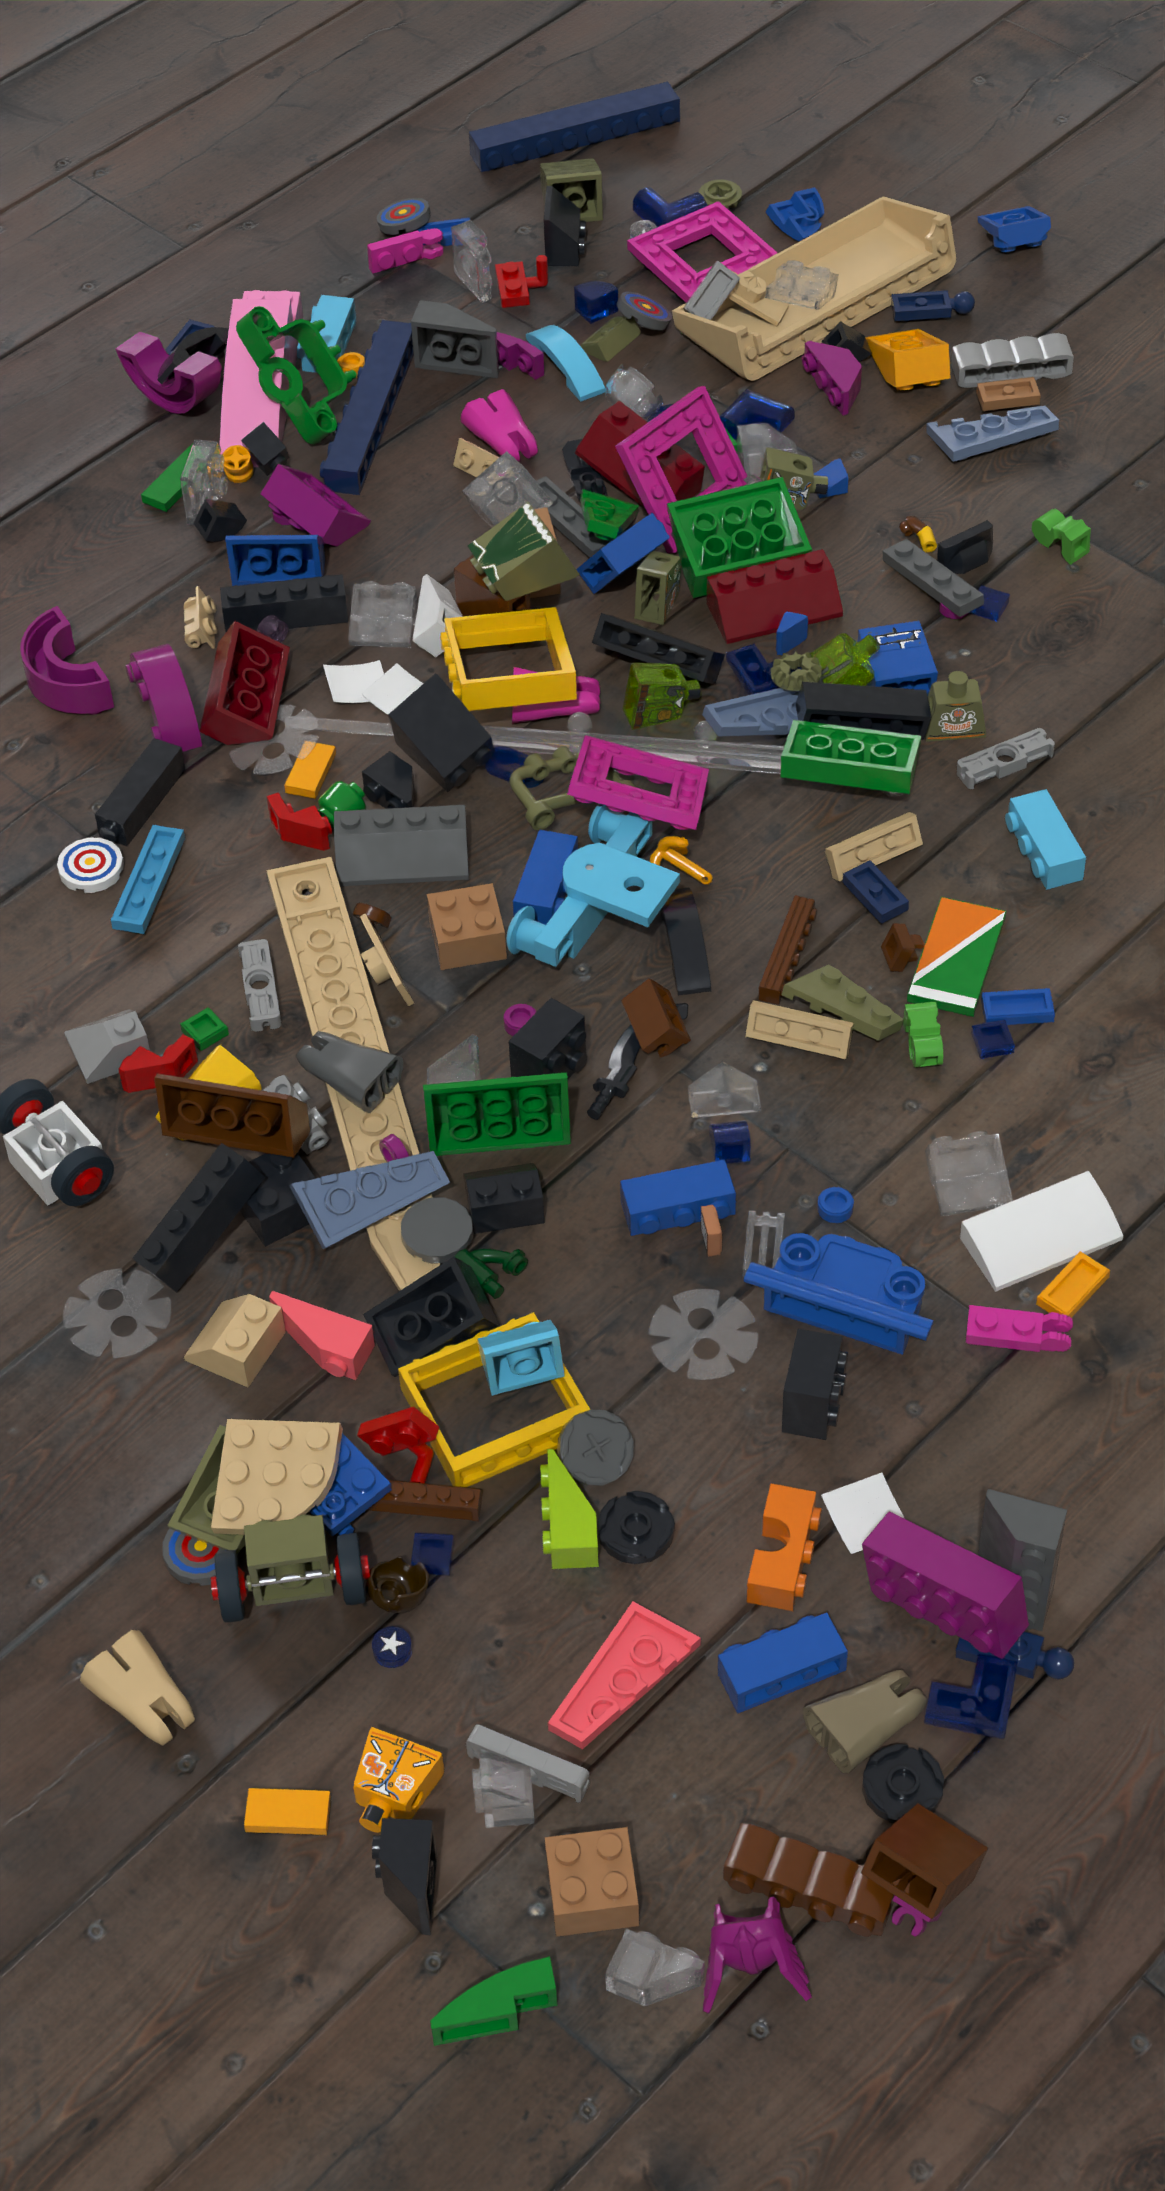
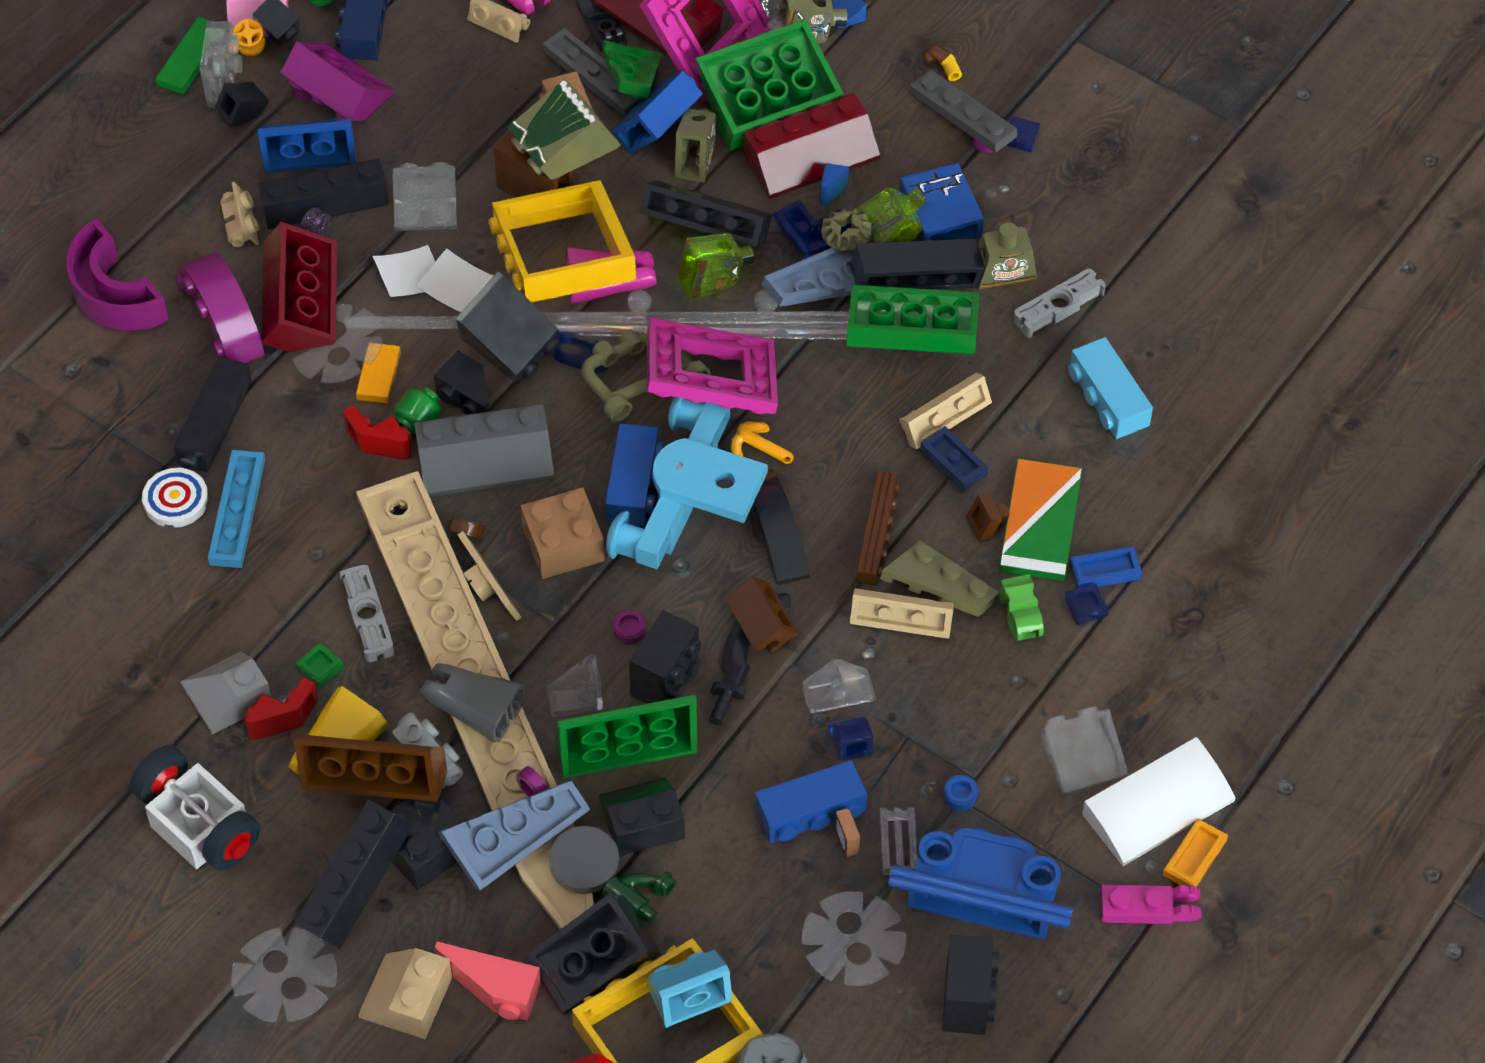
camera: 10 degrees left, 5 degrees up
white slope [412,574,463,657] -> none
clear slope [462,451,553,527] -> none
black slope [937,520,993,574] -> none
bright green leg [1032,509,1091,565] -> none

